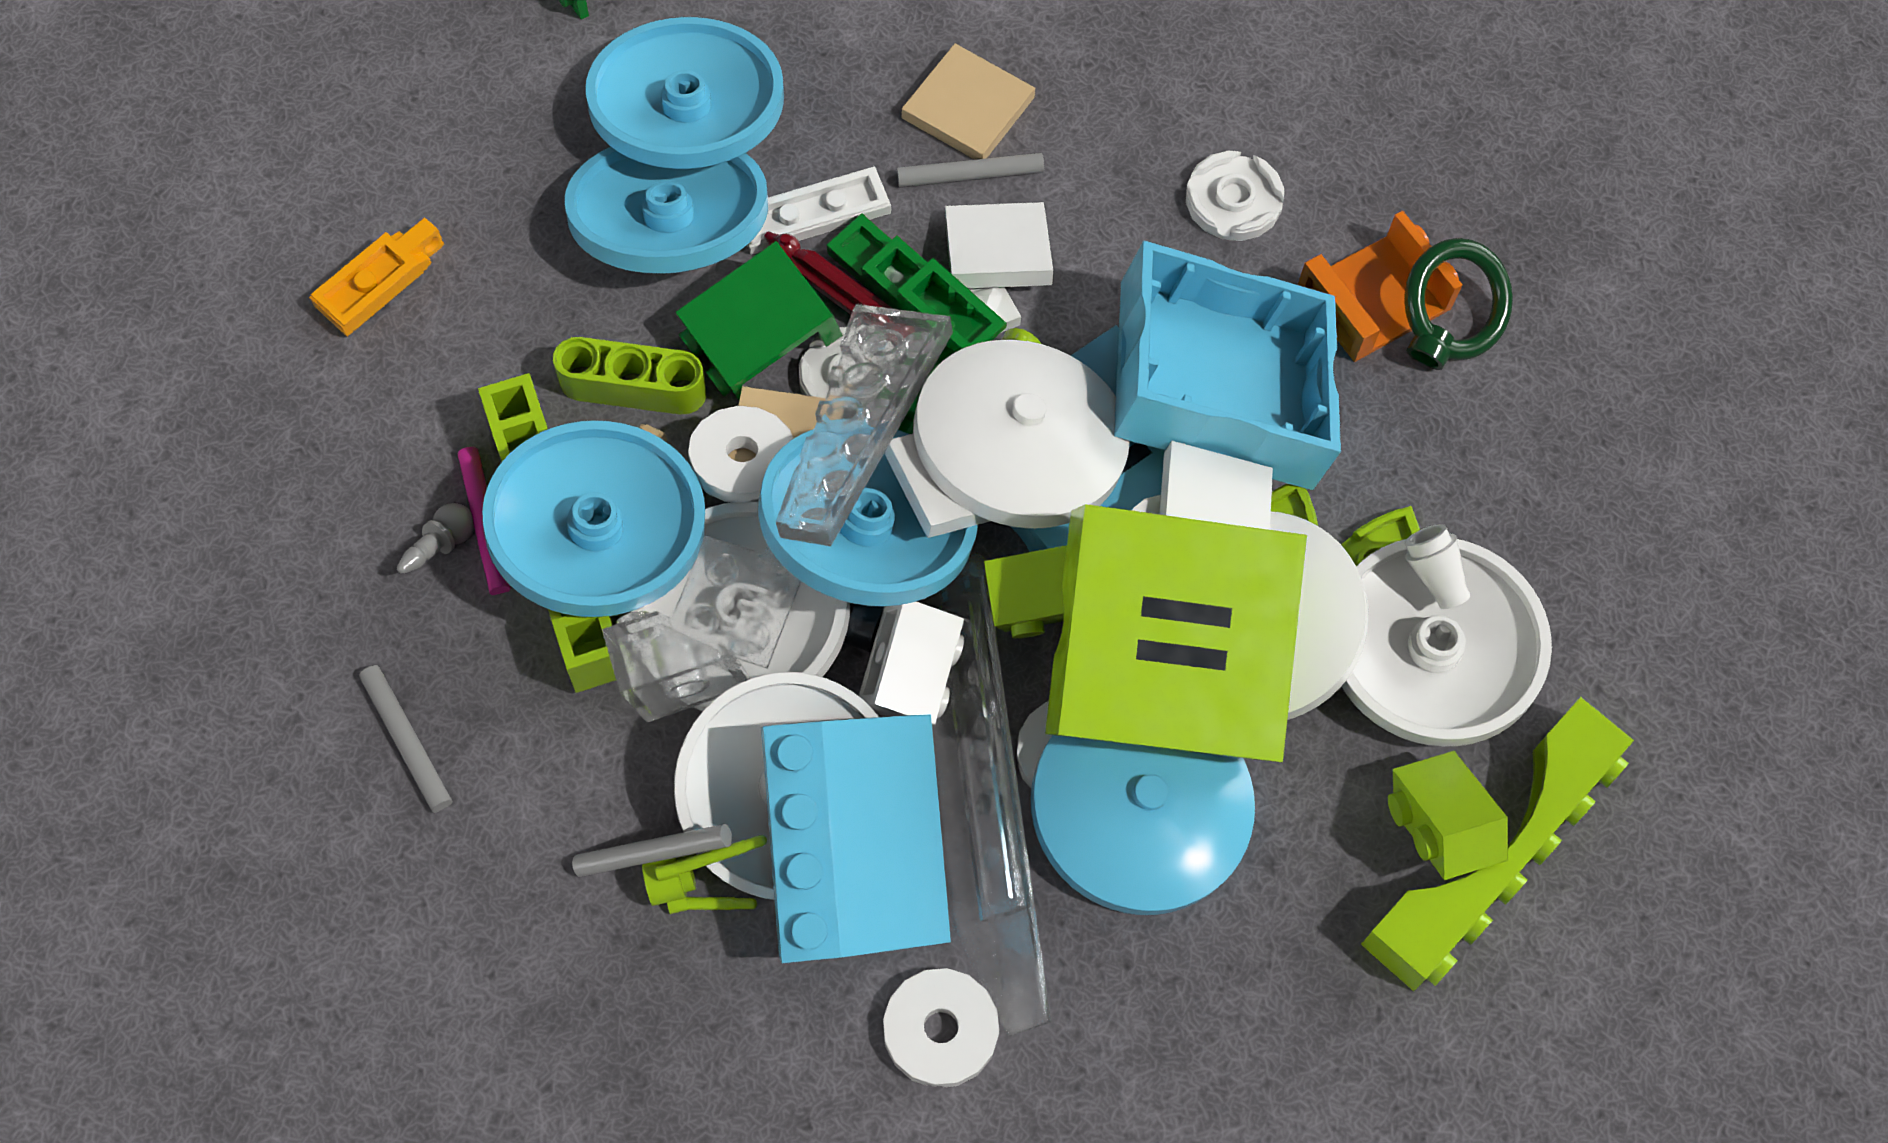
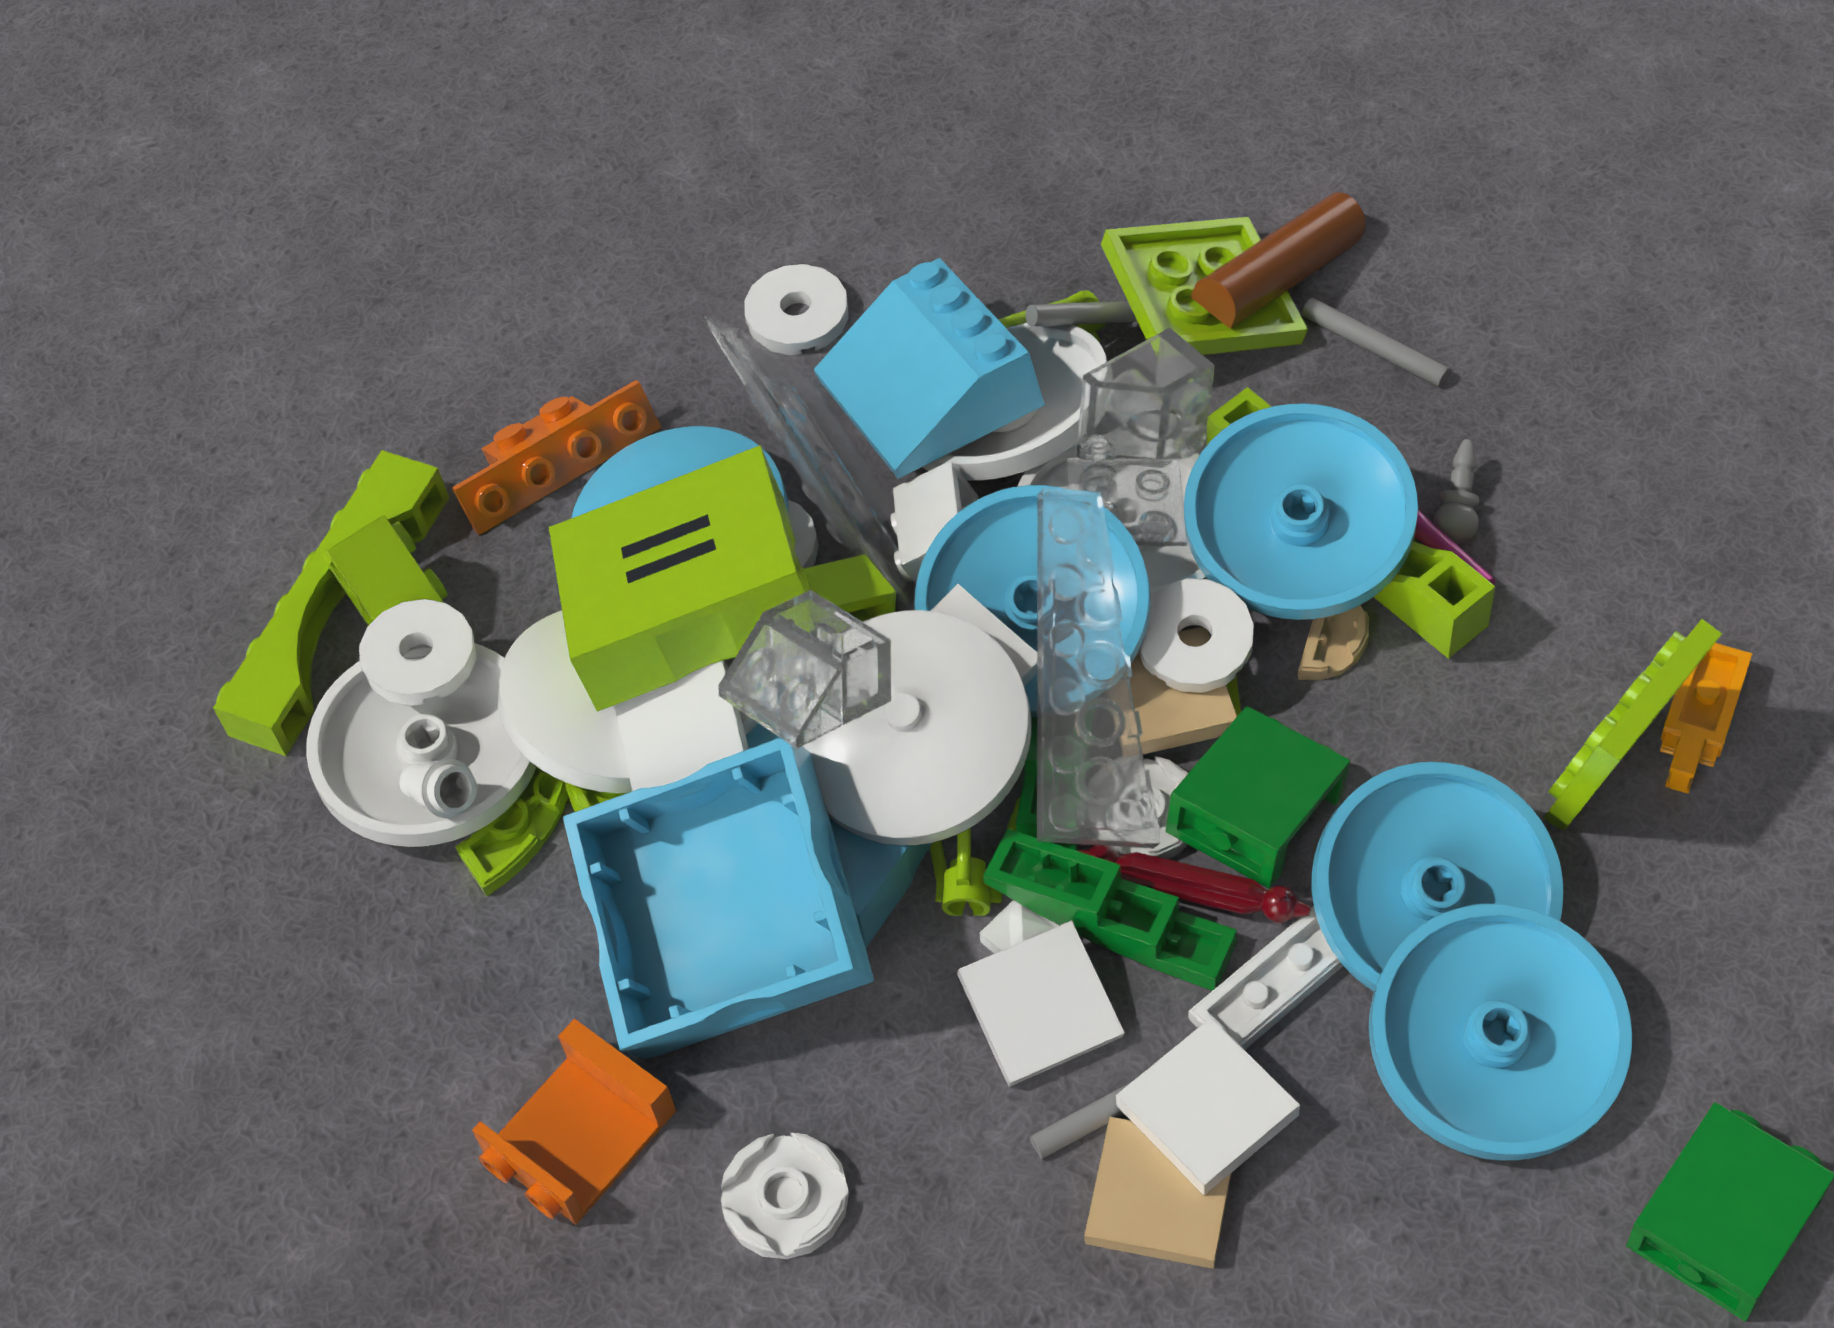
camera: 170 degrees right, 10 degrees down
lime beam [553,337,706,415] -> none
dark green piece [1404,238,1513,370] -> none
none -> white tile [359,599,476,706]
none -> orange bracket [452,380,662,535]
none -> clear slope [718,590,891,749]
none -> lime plate [1101,217,1308,360]
none -> white tile [1116,1018,1300,1195]
none -> dark orange brick [1191,192,1365,329]
none -> lime plate [1543,619,1722,831]

